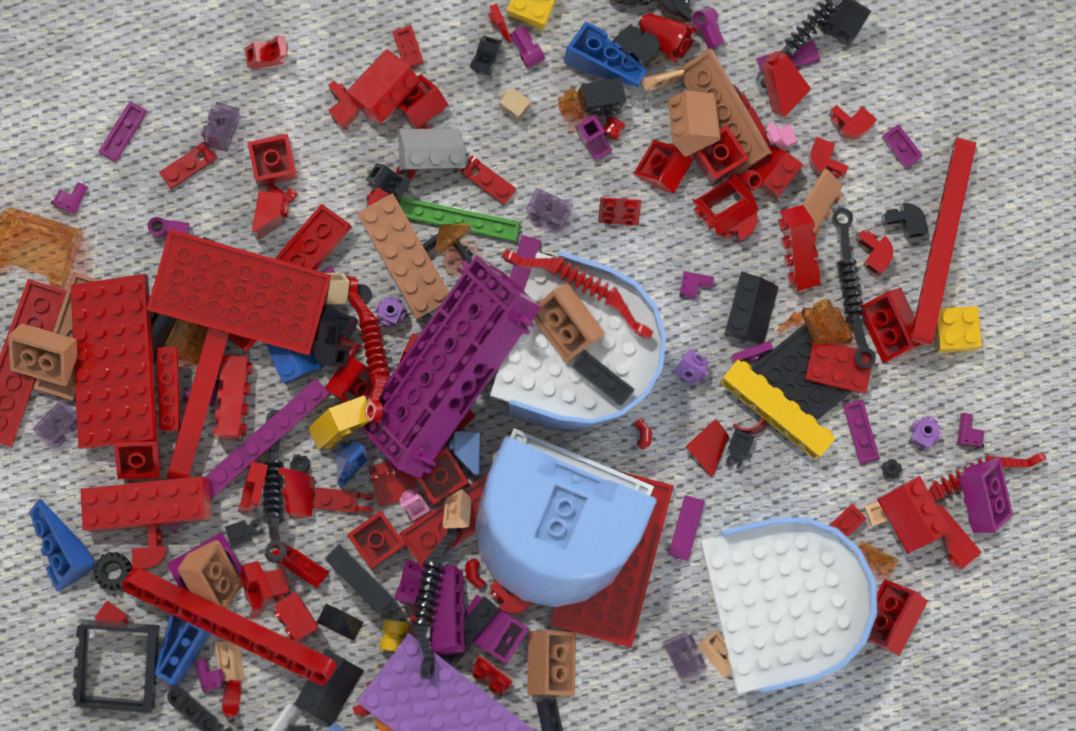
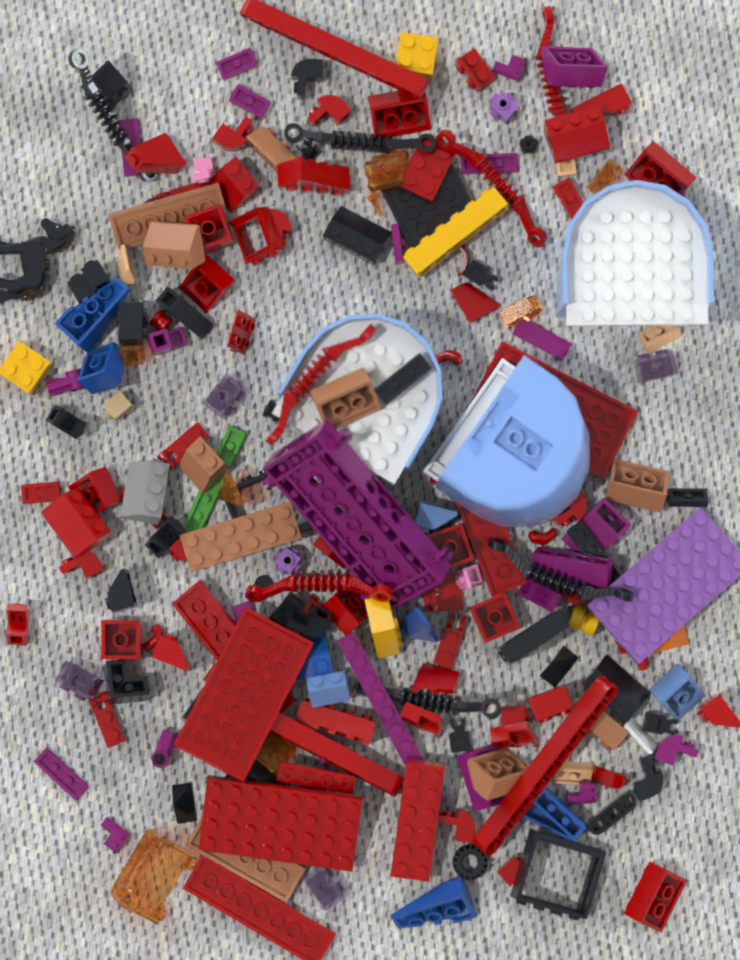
camera: 70 degrees left, 5 degrees up
nougat slope [8,323,77,386] -> none
red slope [113,440,162,480] -> none
red hinge [271,543,329,589] -> none
black plate [290,455,310,473] -> none
tan brick [325,273,350,306] -> none
light nougat slope [443,490,471,528] -> none
red hinge [469,655,513,697] -> none
red plate [487,3,512,43] -> none
magenta tile [510,235,541,291] -> none
red cone [638,13,696,63] -> none
medium lavender brick [674,349,710,386] -> none
magenta piece [679,271,714,299] -> none
magenta piece [692,7,725,49] -> none
red cone [736,170,762,191] -> none
red brick [829,105,878,139] -> none
none -> blue slope [77,342,124,395]
none -> black brick [104,659,149,705]
none -> black slope [105,568,138,613]
none -> black slope [155,286,214,339]
none -> black slope [172,783,197,824]
none -> nougat slope [179,436,231,494]
none -> magenta plate [229,84,271,120]
none -> black plate [296,136,322,161]
none -> medium blue slope [306,670,350,708]
none -> red piece [436,130,548,247]
none -> red bracket [455,48,496,93]
none -> clear orange slope [498,295,543,329]
none -> nougat brick [570,694,629,751]

